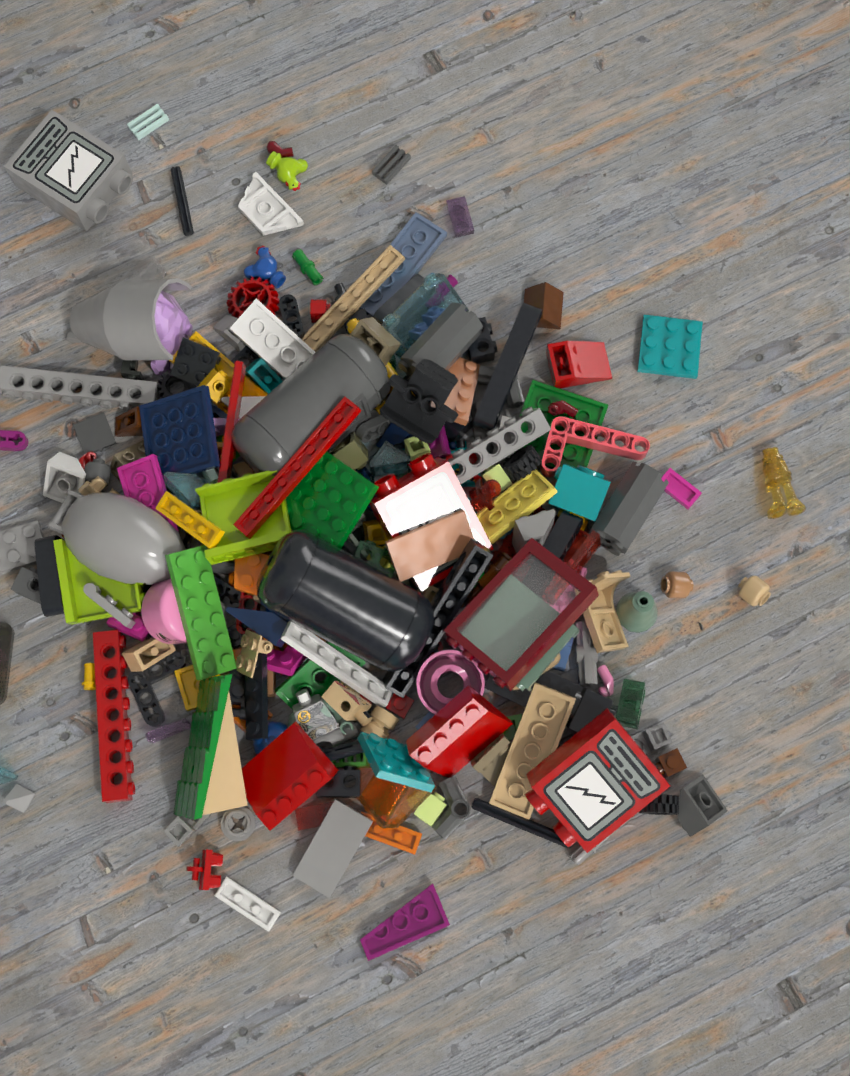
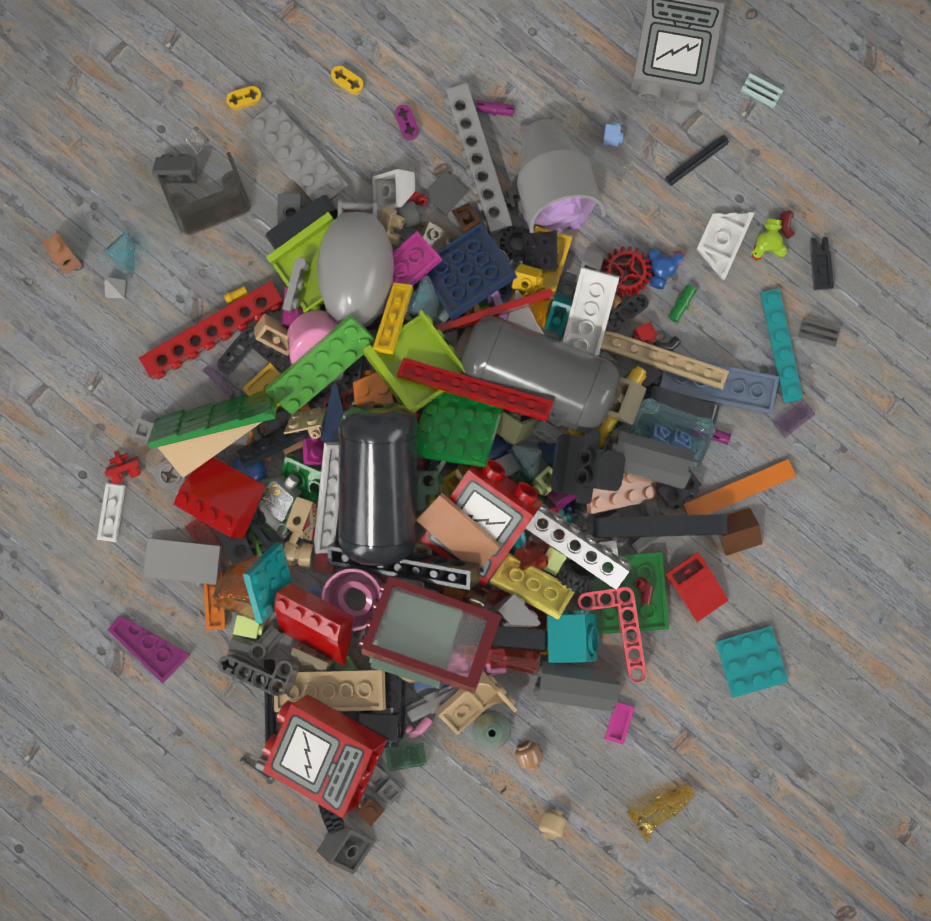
camera: 65 degrees right, 10 degrees up
none -> dark grey beam [218,655,299,696]
none -> dark grey hinge [240,757,274,784]
none -> magenta pin [476,100,514,117]
none -> light blue plate [602,122,623,147]
none -> orange tile [683,459,796,515]
none -> teal plate [760,289,803,404]
none -> black hinge [810,237,834,291]

